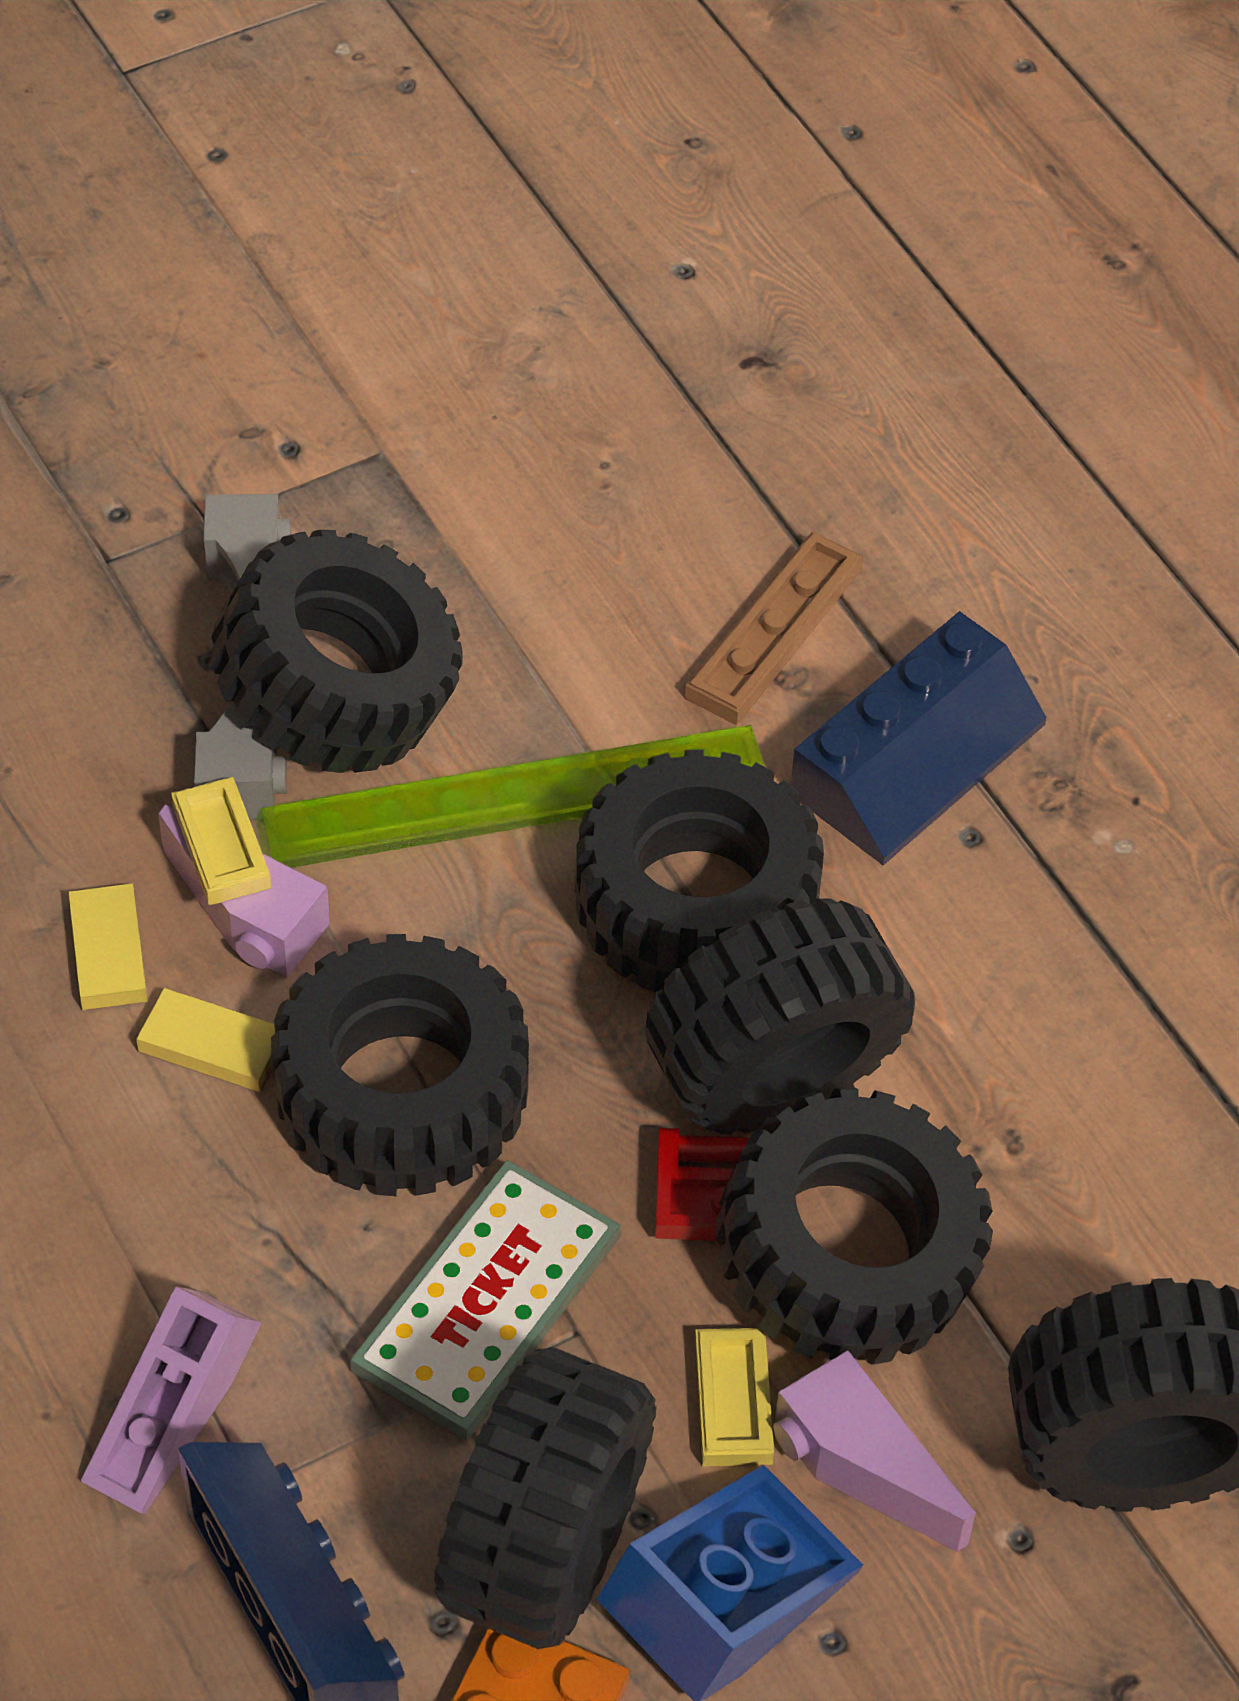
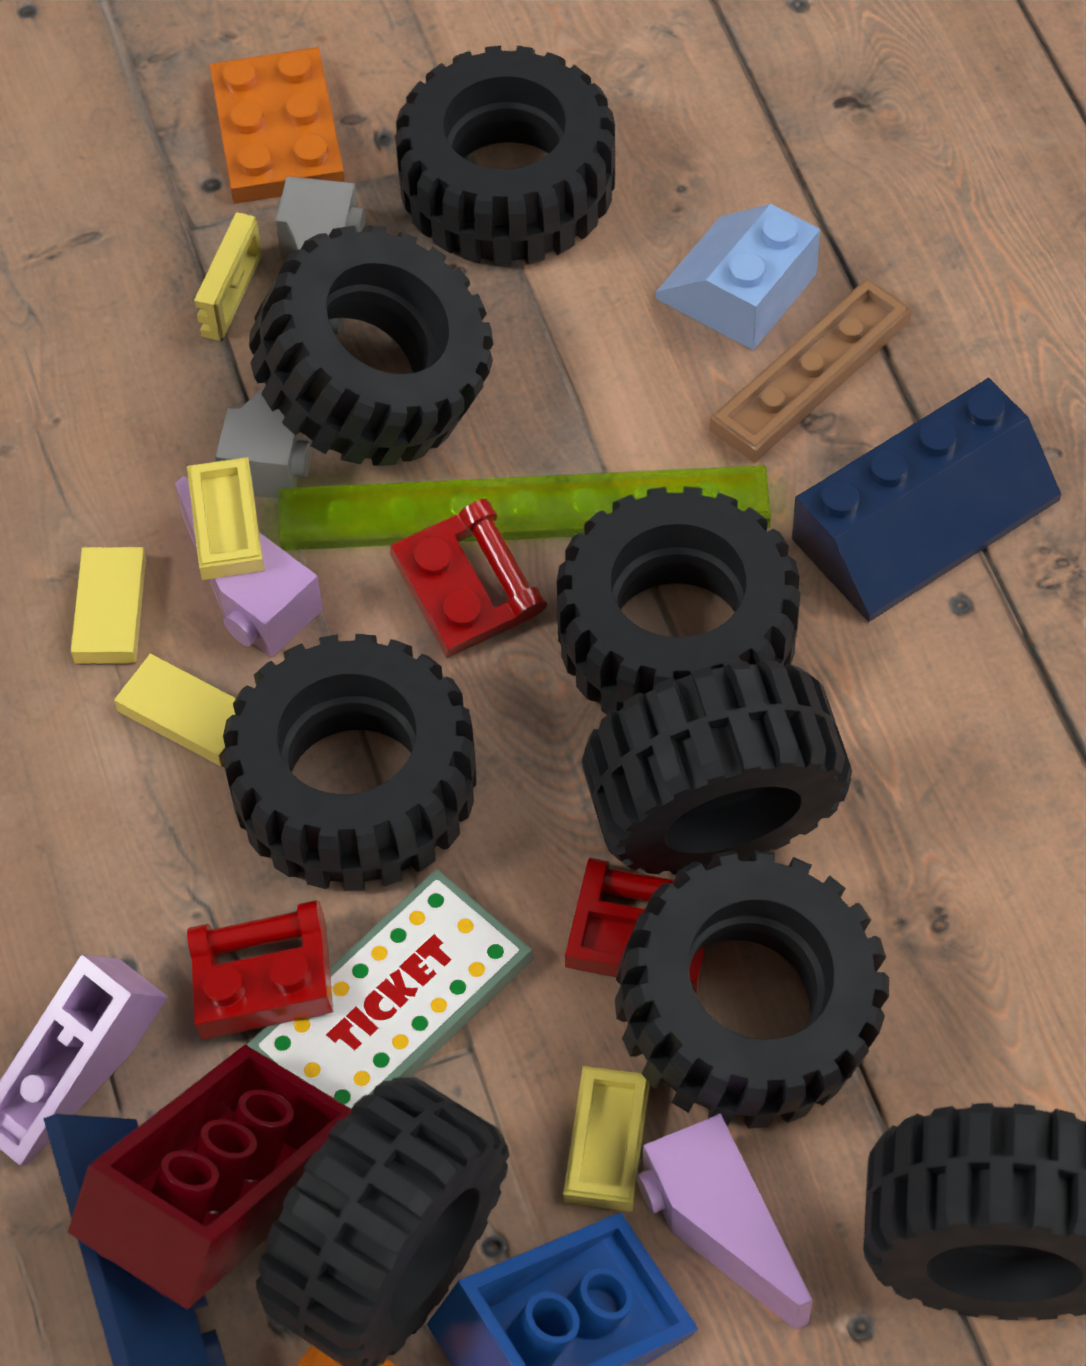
camera: 15 degrees right, 5 degrees up
none -> dark red brick [67,1044,352,1310]
none -> red plate [187,900,334,1040]
none -> light yellow tile [194,212,263,341]
none -> orange plate [209,47,345,204]
none -> red plate [390,499,547,658]
none -> black tyre [395,45,615,266]
none -> light blue slope [656,204,820,351]

